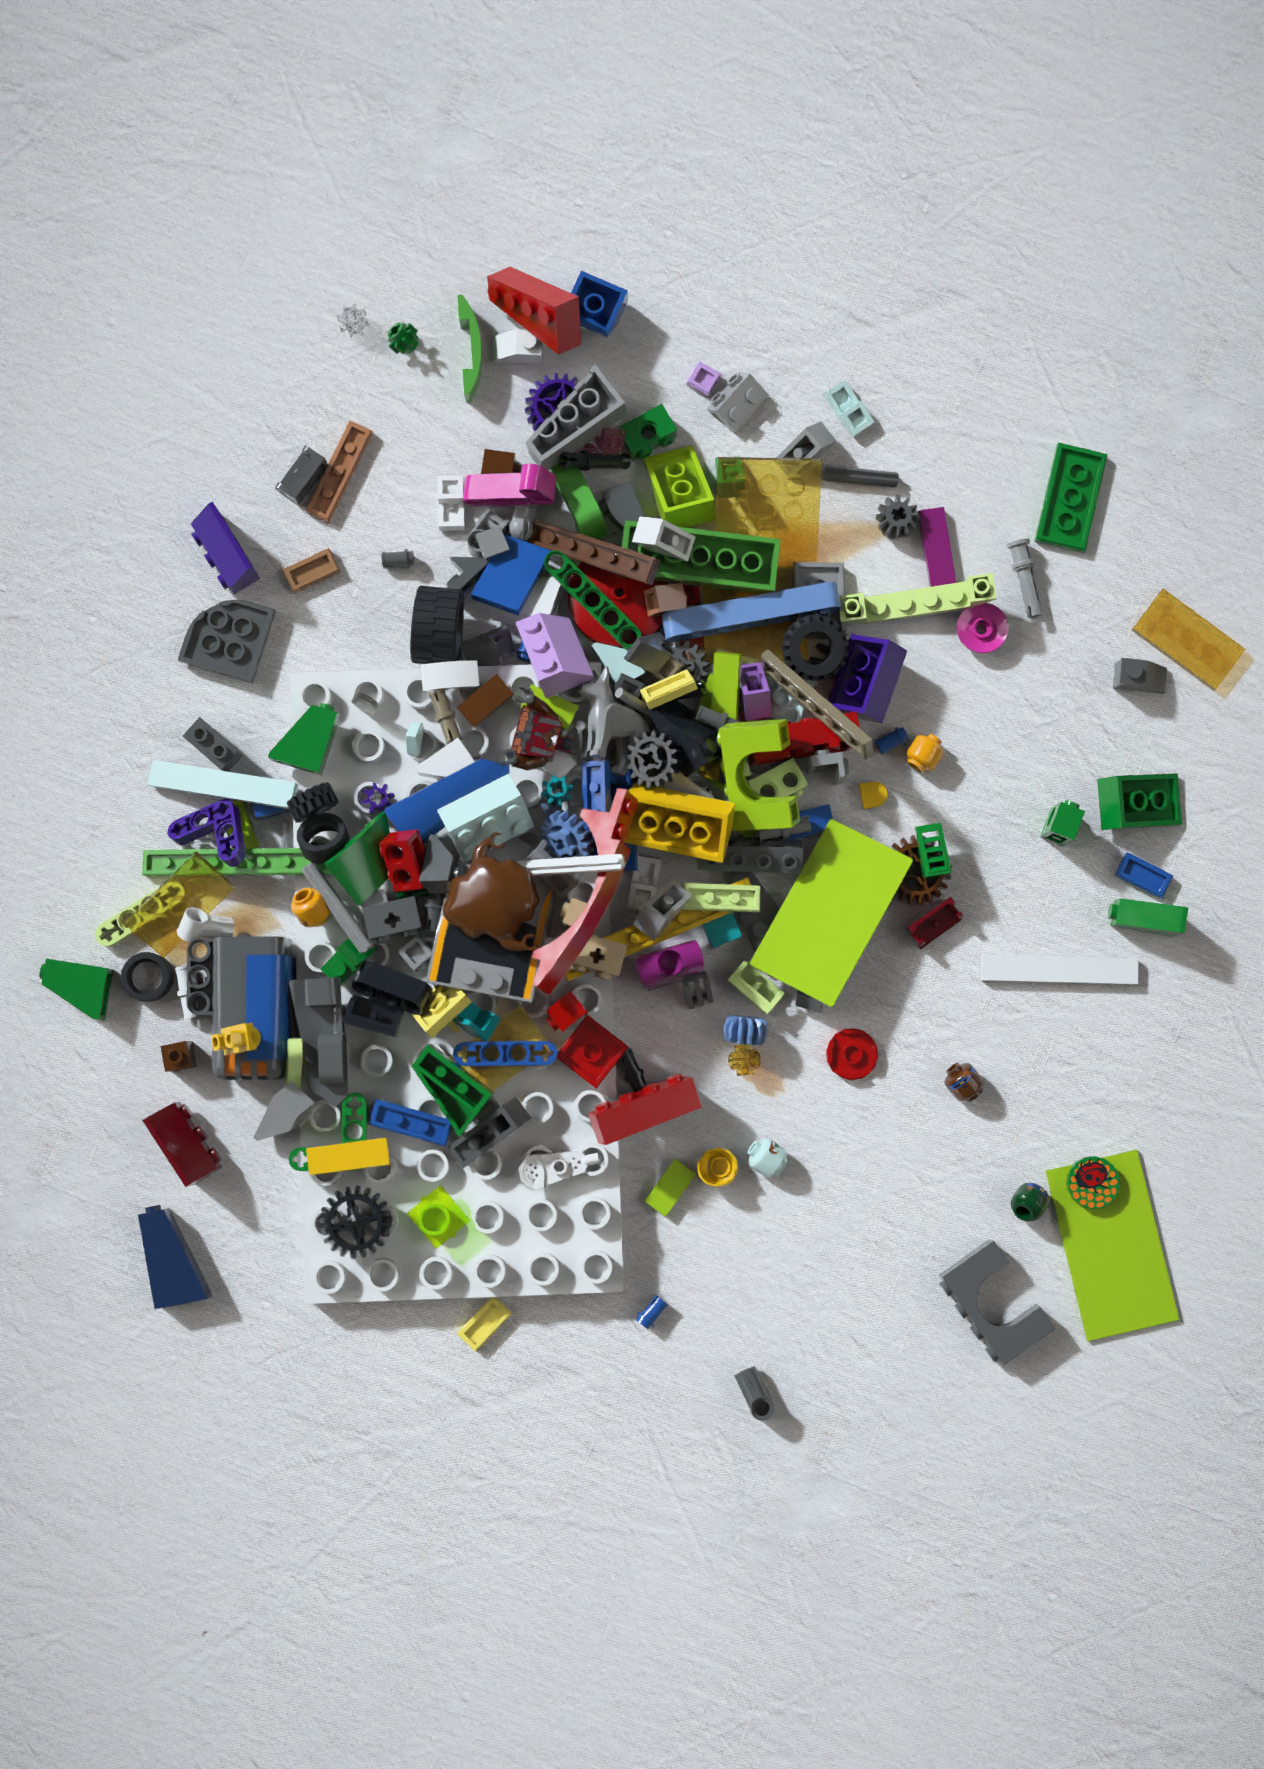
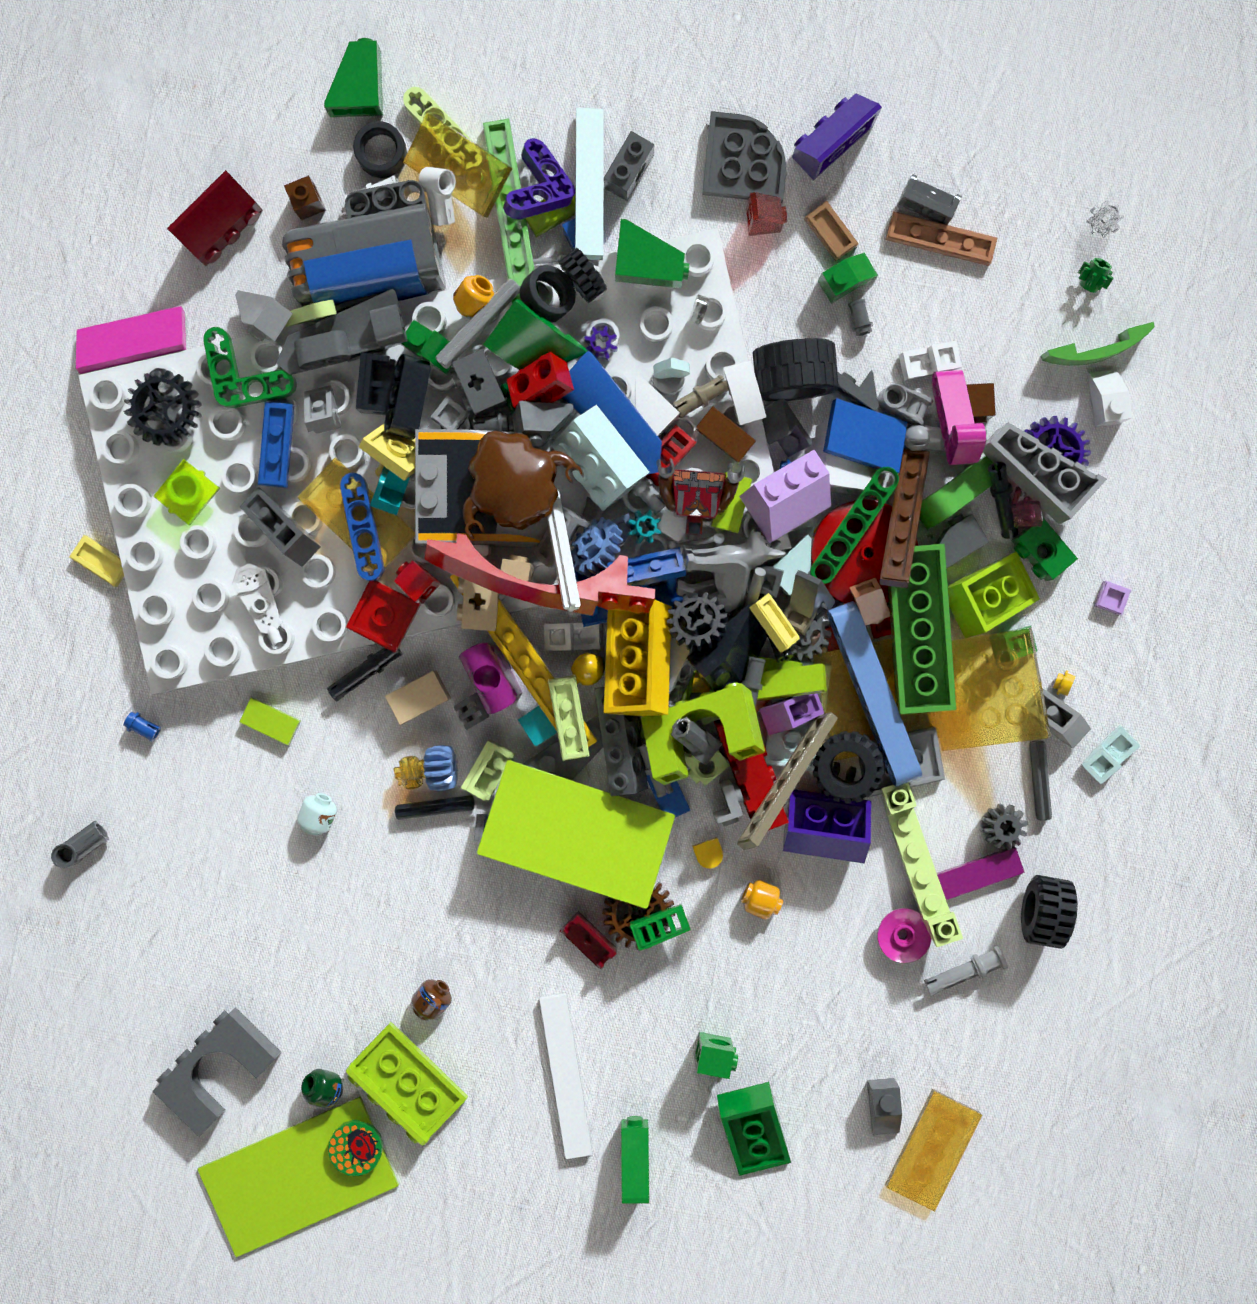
camera: 80 degrees right, 5 degrees up
dark blue slope [138,1205,212,1309] -> none
yellow hips [211,1022,261,1055] -> none
yellow tile [306,1137,391,1175] -> none
green wedge [411,1044,495,1137] -> none
light grey tile [475,526,509,560] -> none
red wedge [487,267,581,355] -> none
blue slope [571,271,628,338] -> none
red wedge [588,1074,702,1146] -> none
white slope [632,517,695,561] -> none
light grey slope [633,879,693,940] -> none
yellow hair [697,1147,739,1188] -> none
light grey bracket [707,372,769,433] -> none
red tile [826,1028,878,1080] -> none
blue pin [874,727,909,755] -> none
green tile [1034,442,1108,553] -> none
blue tile [1114,852,1173,899] -> none
none -> dark pink tile [76,306,186,374]
none -> light grey slope [304,385,341,433]
none -> lime bracket [346,1022,468,1146]
none -> tan panel [385,671,451,725]
none -> black axle [395,795,475,820]
none -> yellow piece [571,653,604,686]
none -> light grey pin [633,477,665,515]
none -> red slope [645,425,697,487]
none -> dark grey piece [671,717,723,765]
none -> clear red slope [746,192,787,236]
none -> green slope [818,252,878,304]
none -> black tyre [1021,875,1078,949]
none -> yellow plate [1053,670,1076,696]

